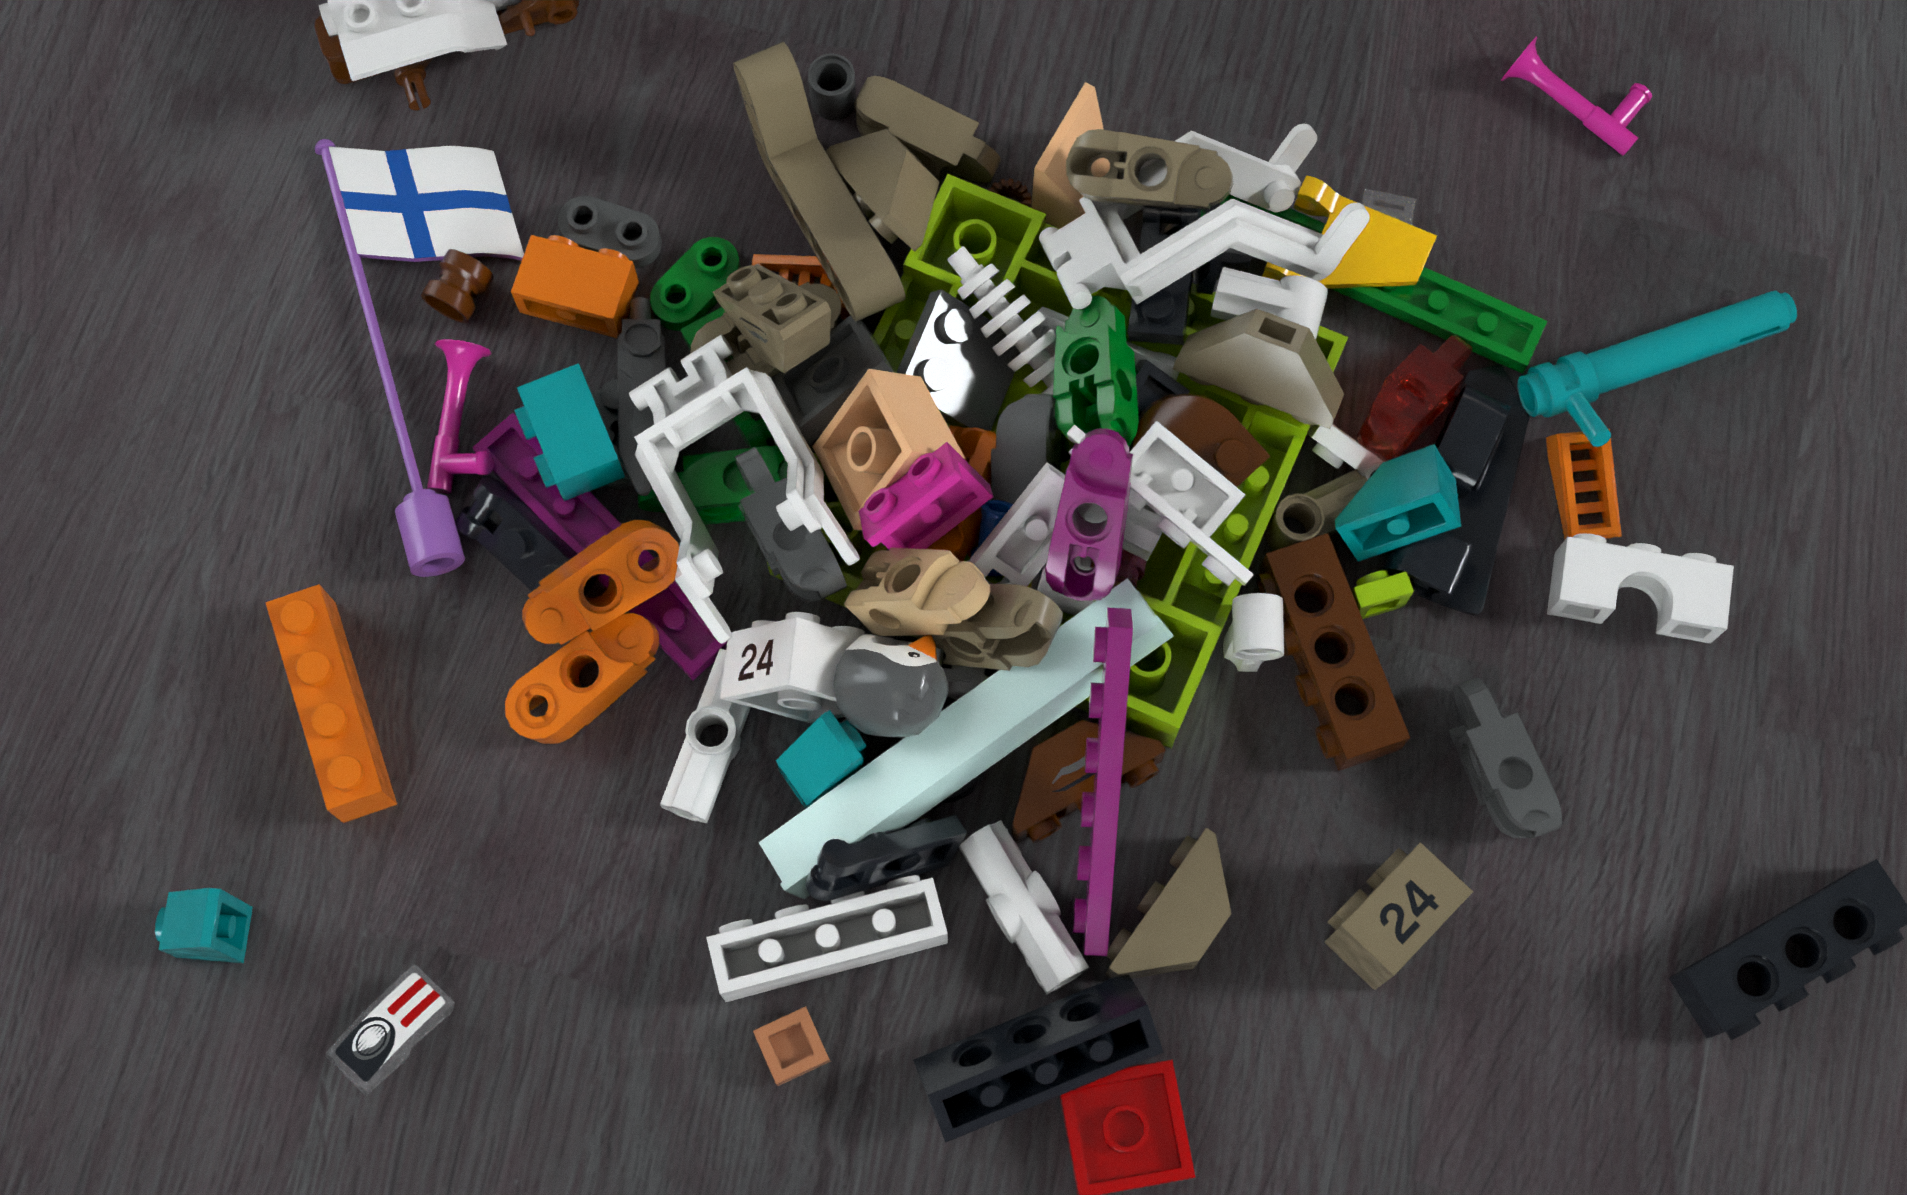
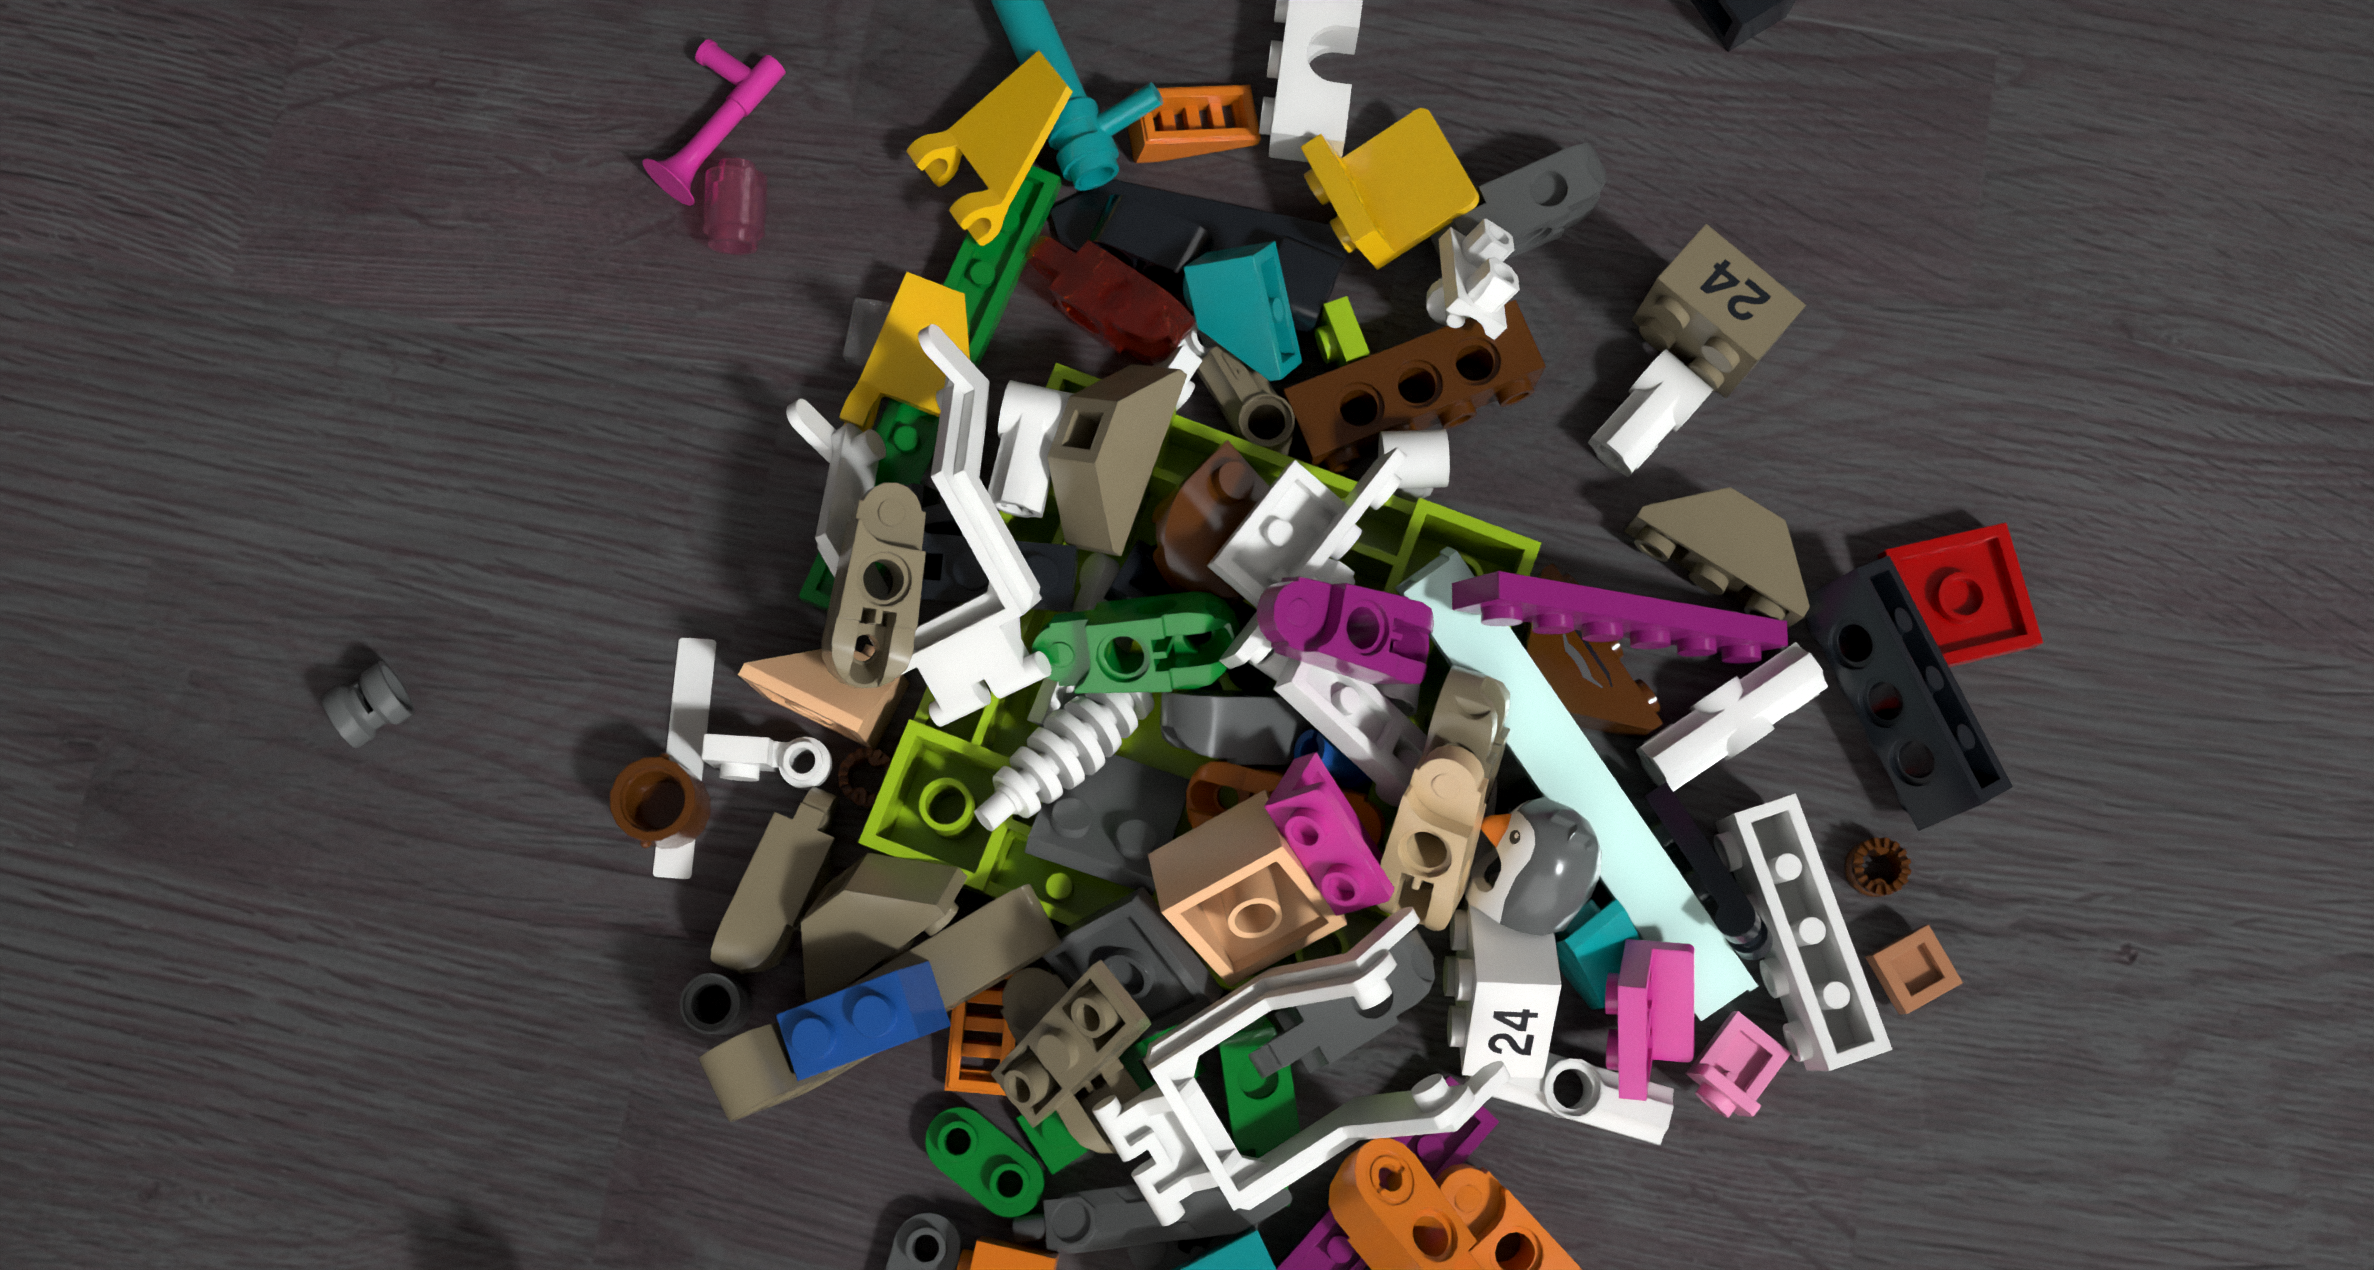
camera: 95 degrees left, 5 degrees up
none -> reddish brown piece [610,753,711,849]
none -> white sticker [653,638,716,879]
none -> clear pink brick [702,158,768,255]
none -> white plate [702,734,832,790]
none -> blue brick [776,961,951,1081]
none -> yellow flag [906,50,1073,247]
none -> yellow bracket [1301,108,1479,270]
none -> white hips [1426,219,1520,340]
none -> white piece [1588,349,1714,477]
none -> dark pink bracket [1605,939,1695,1101]
none -> bright pink bracket [1685,1011,1791,1118]
none -> reddish brown bush [1844,837,1912,897]

